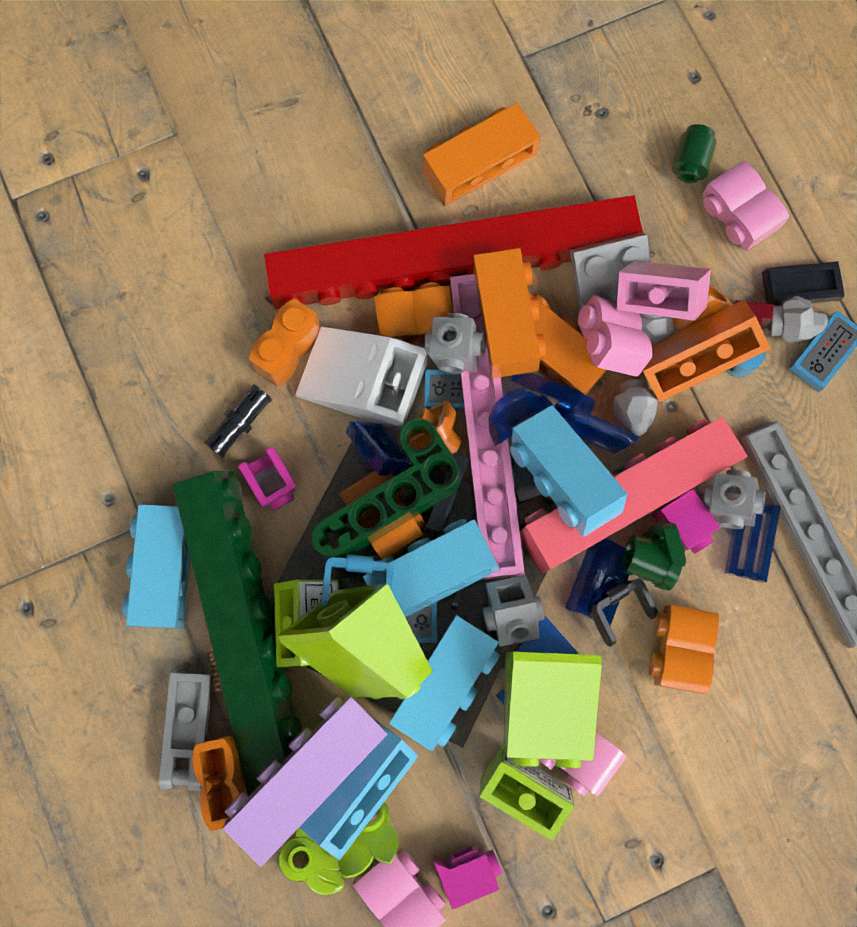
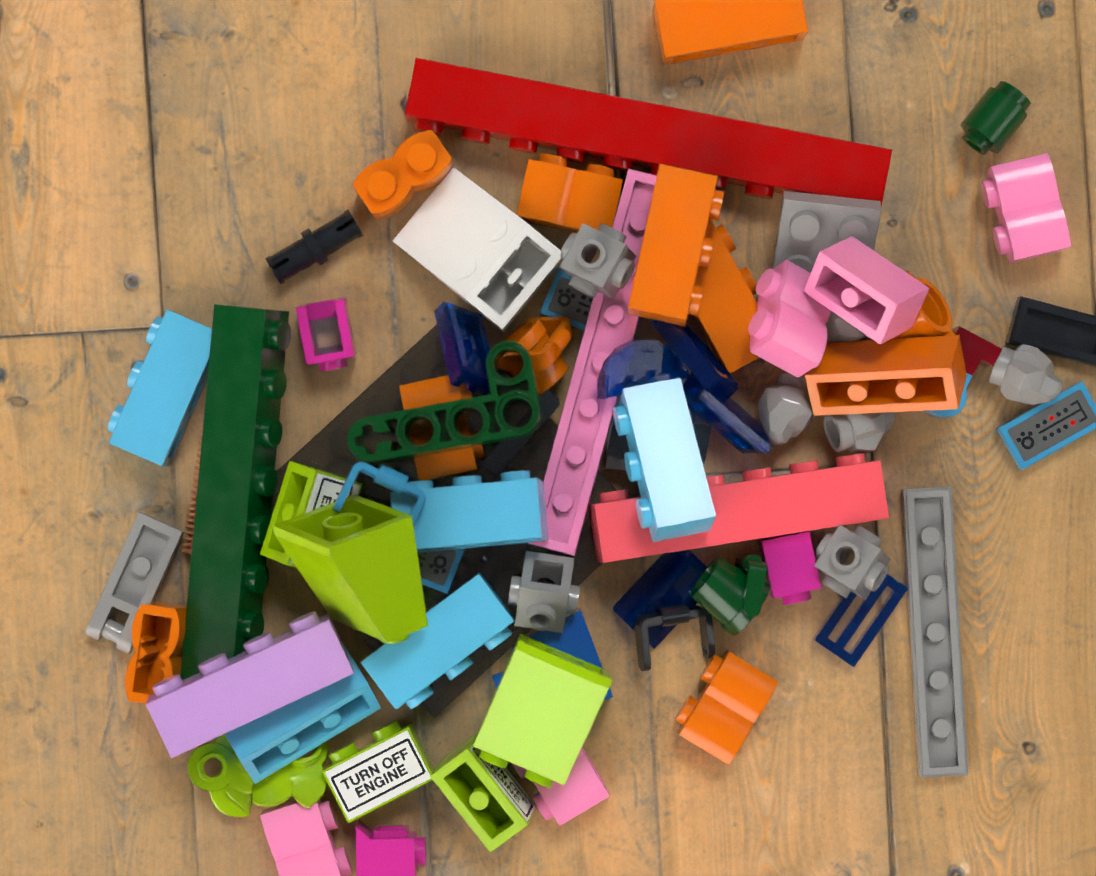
camera: 25 degrees right, 10 degrees up
none -> brick [322,720,435,823]
none -> light grey rock [824,412,895,453]

